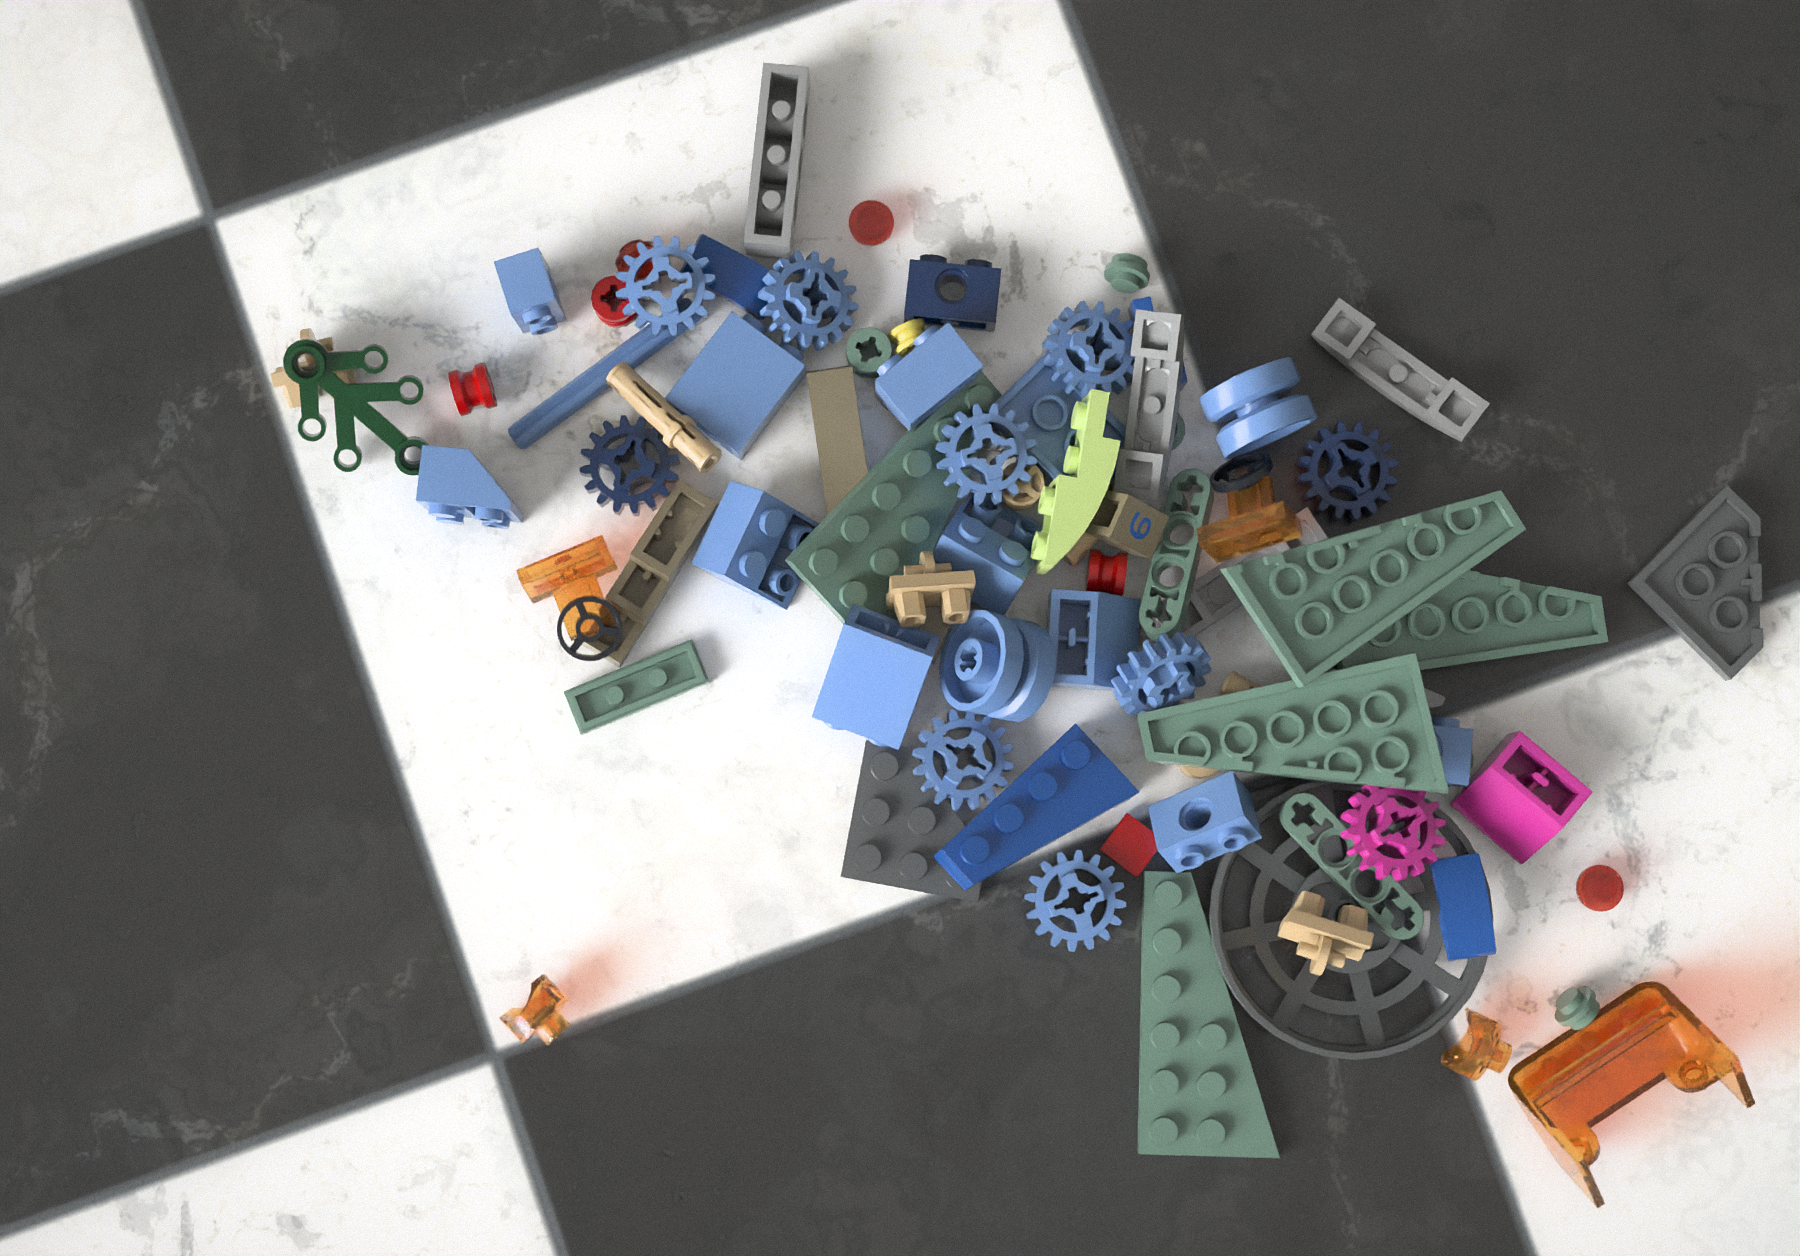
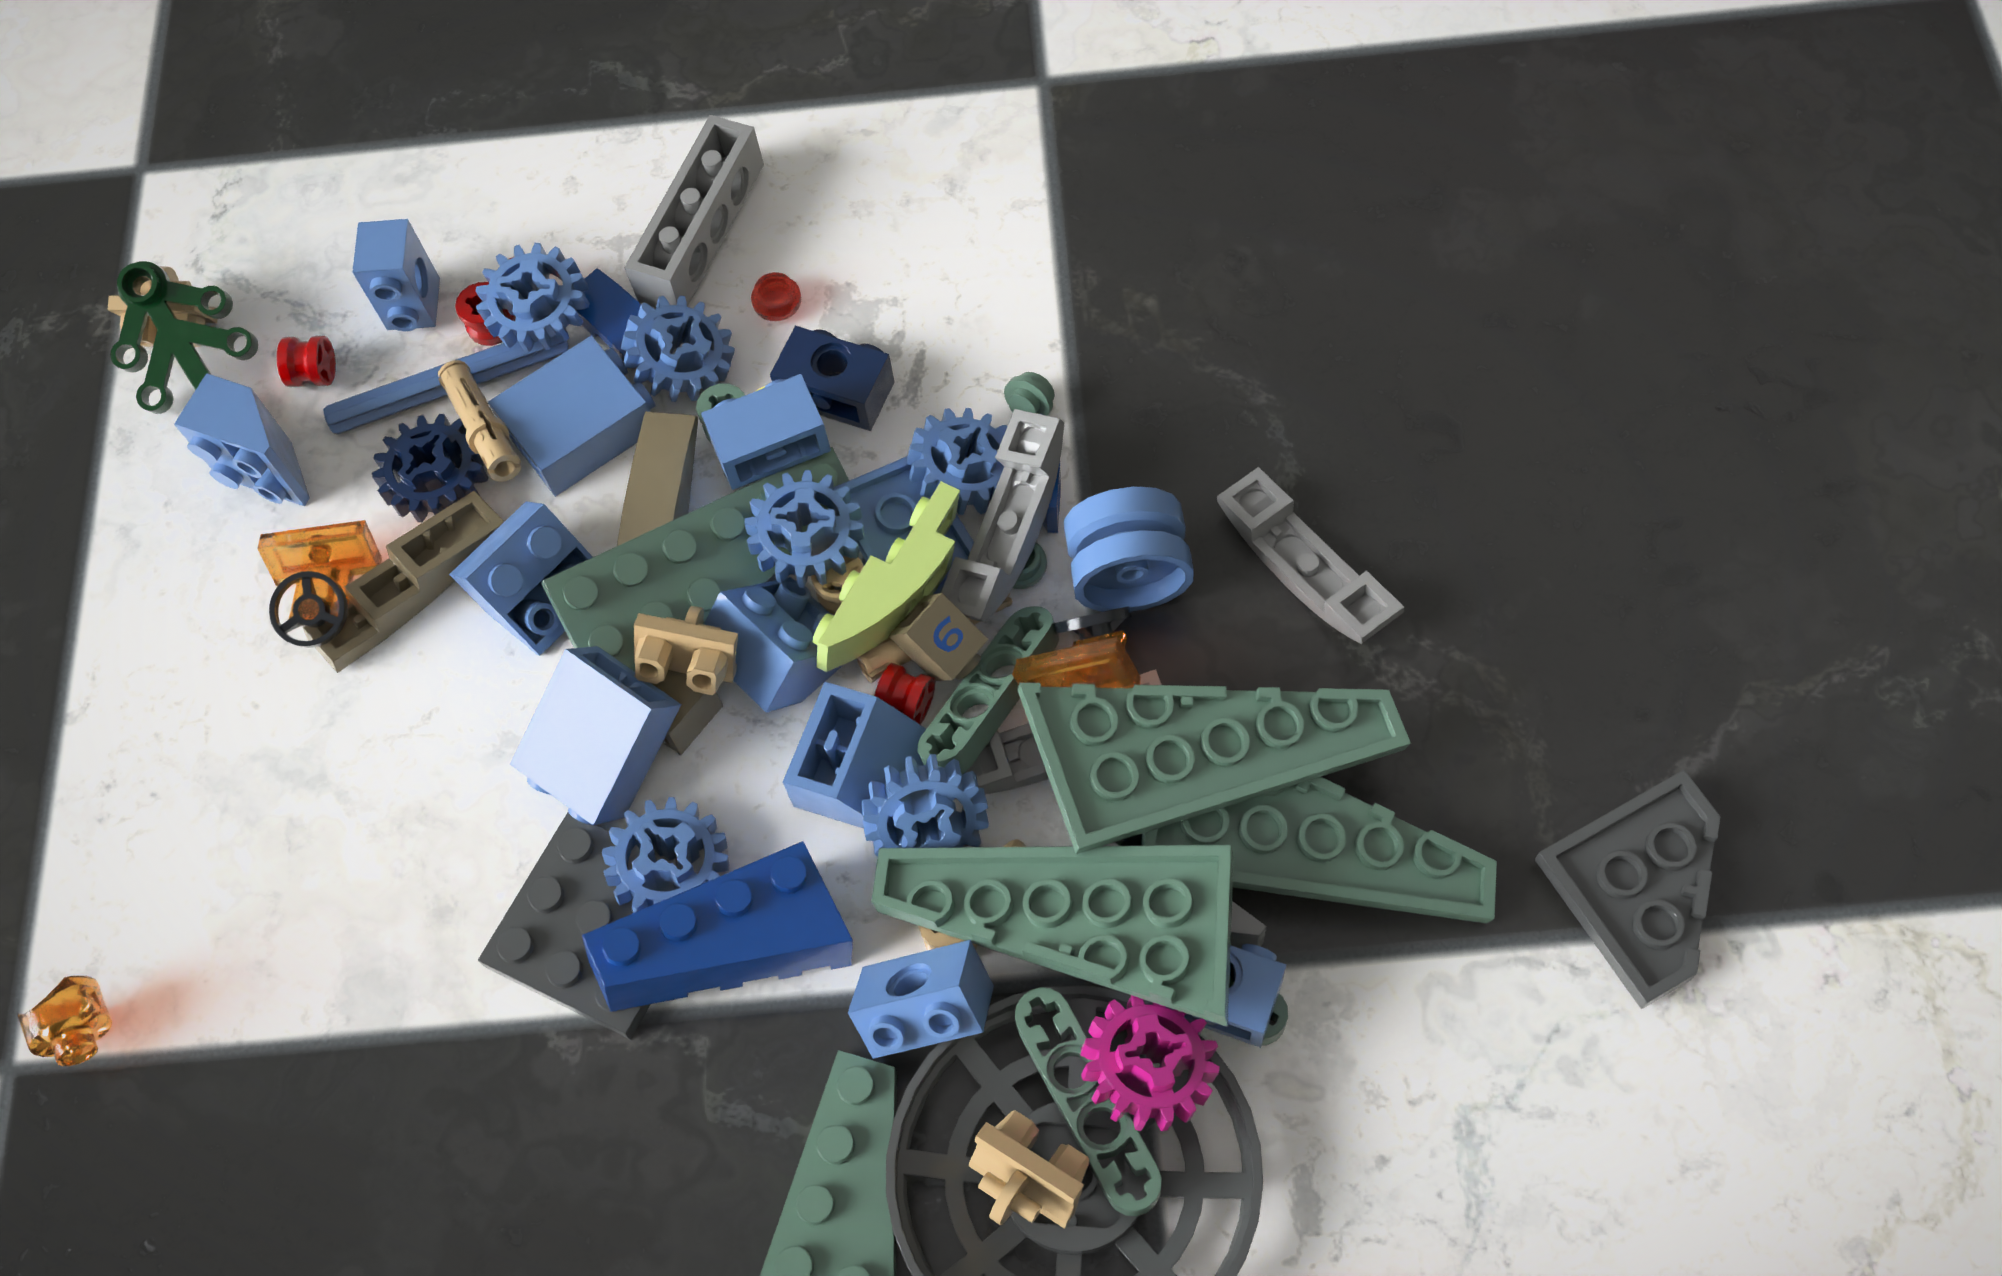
camera: 25 degrees right, 20 degrees down
sand green tile [564,639,710,735] -> none
medium blue wheel [939,610,1056,722] -> none
medium blue gear [1024,850,1126,952] -> none
red tile [1099,813,1157,878] -> none
dark blue gear [1296,421,1399,522] -> none
blue slope [1430,853,1496,961] -> none
dark pink slope [1449,731,1593,864] -> none
clear red plate [1576,865,1624,912] -> none

